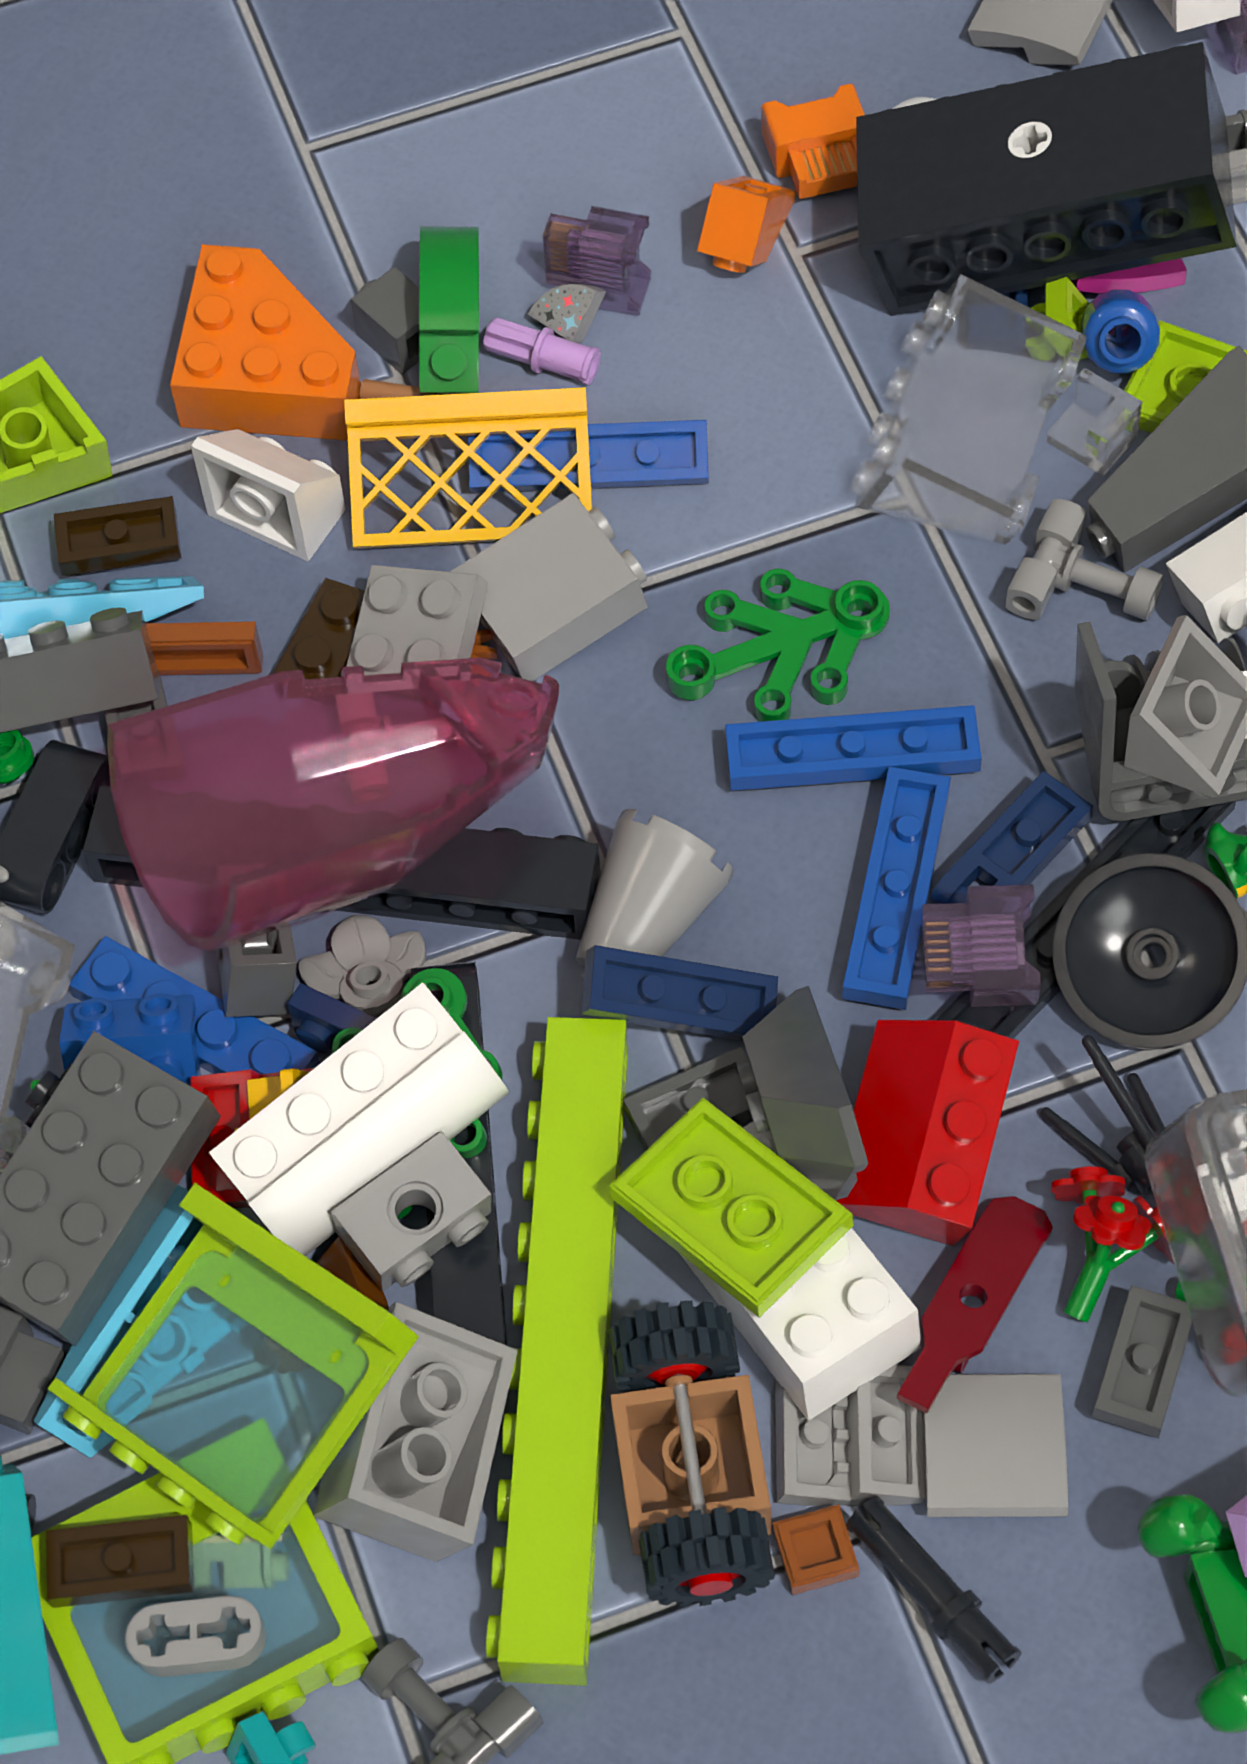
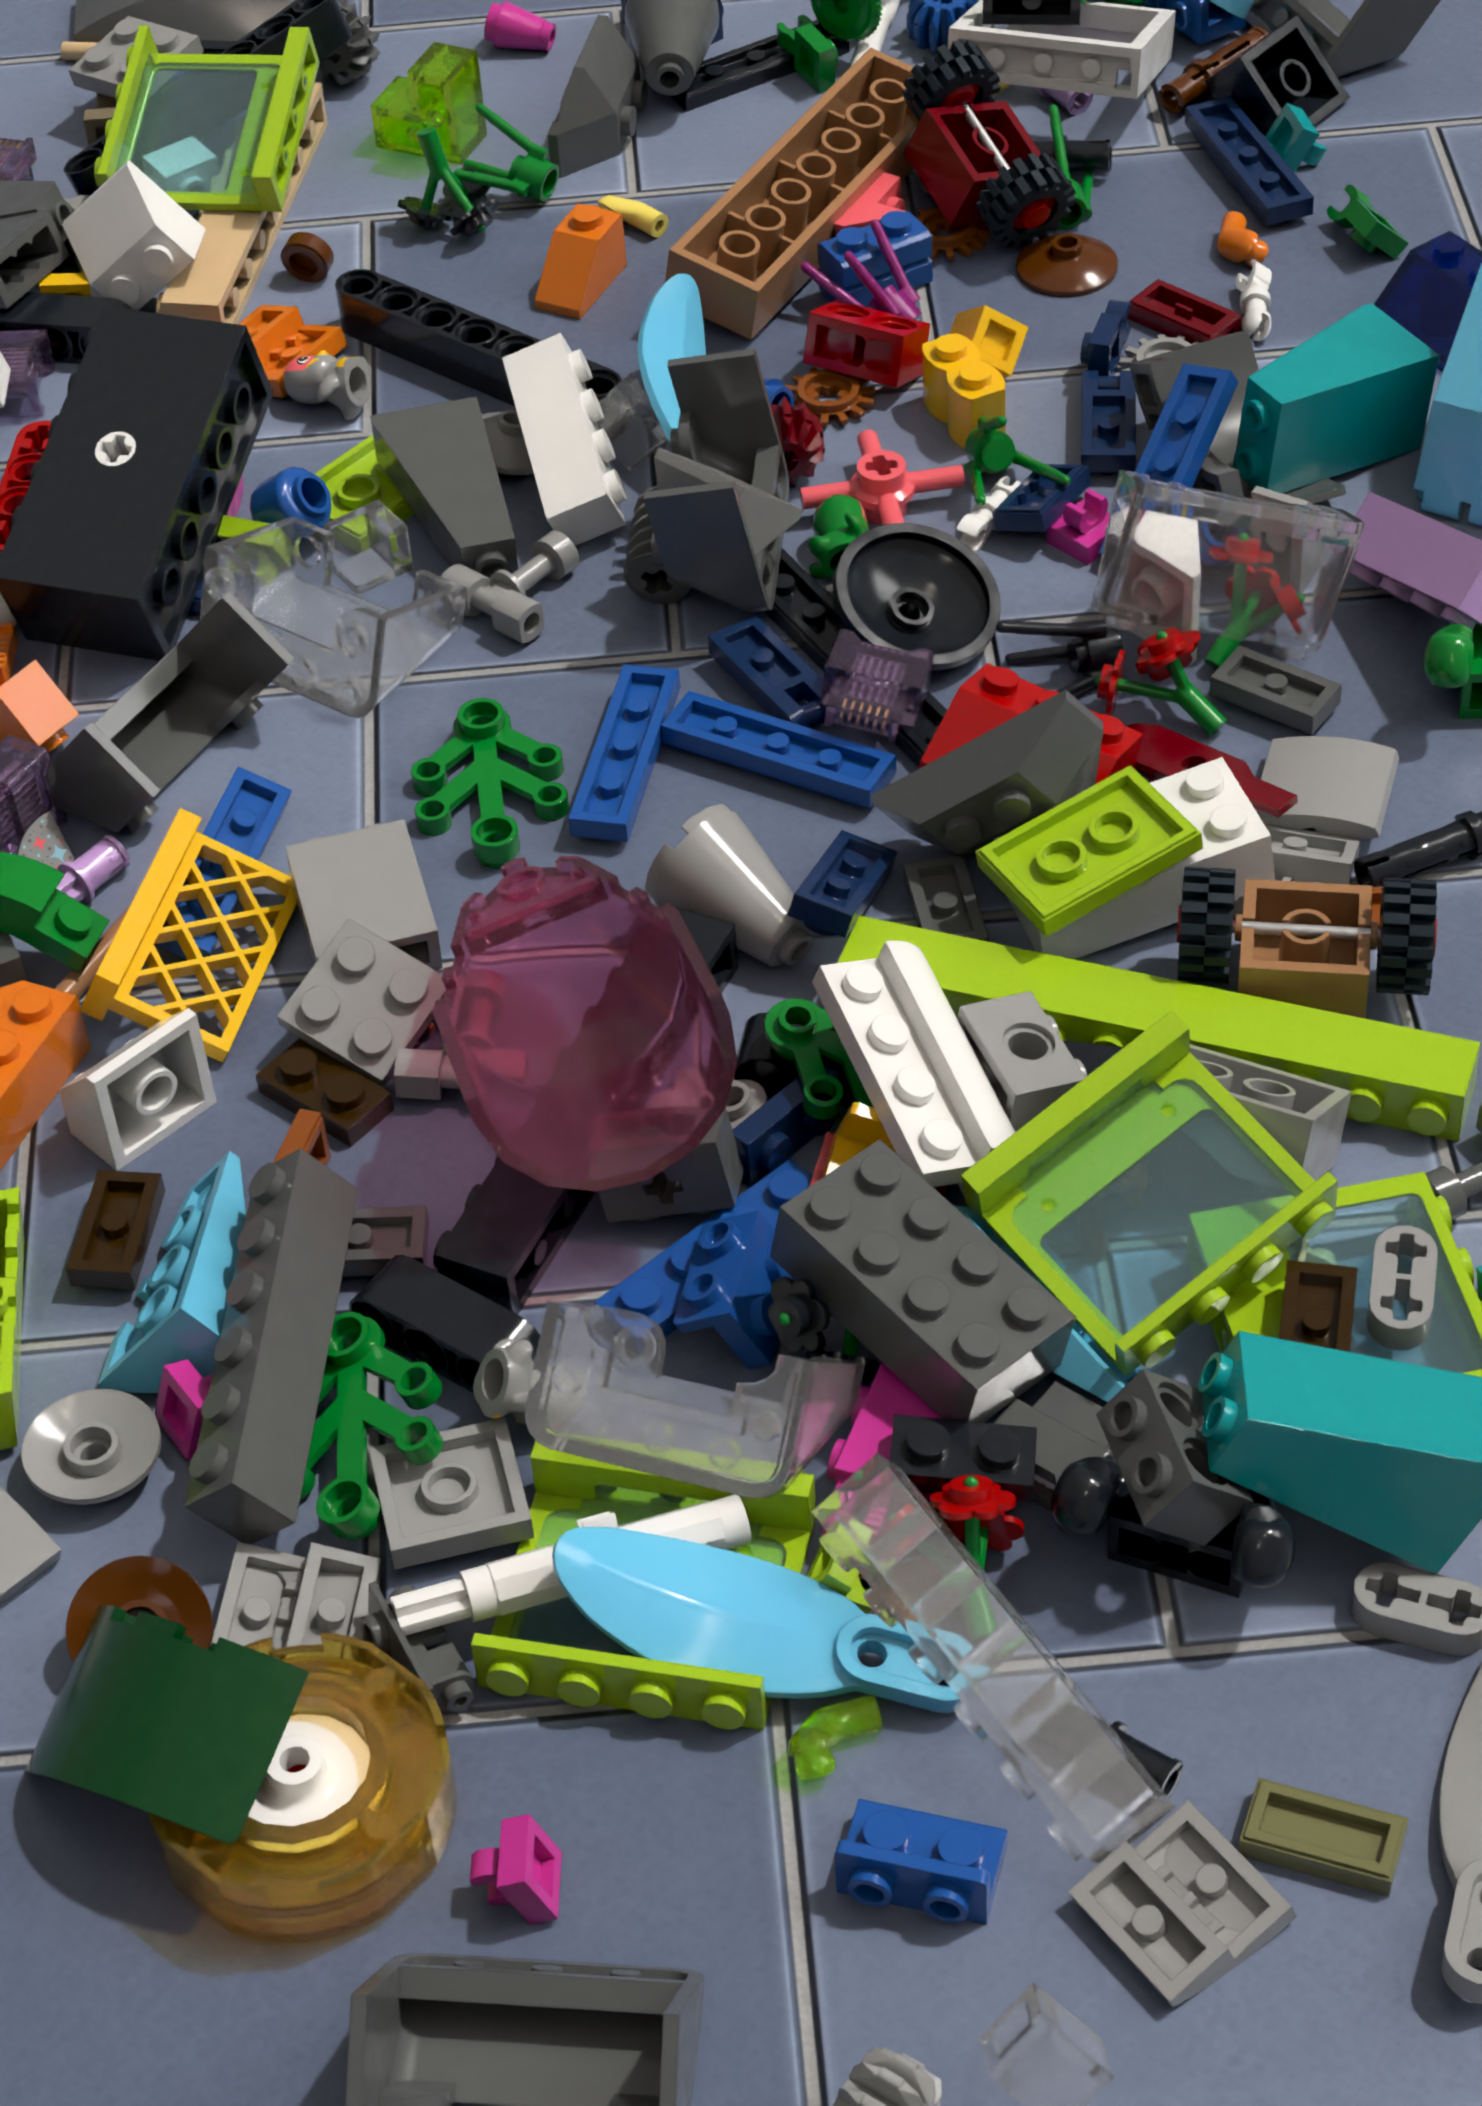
camera: 75 degrees left, 15 degrees down
none -> dark grey windscreen [29,591,295,833]

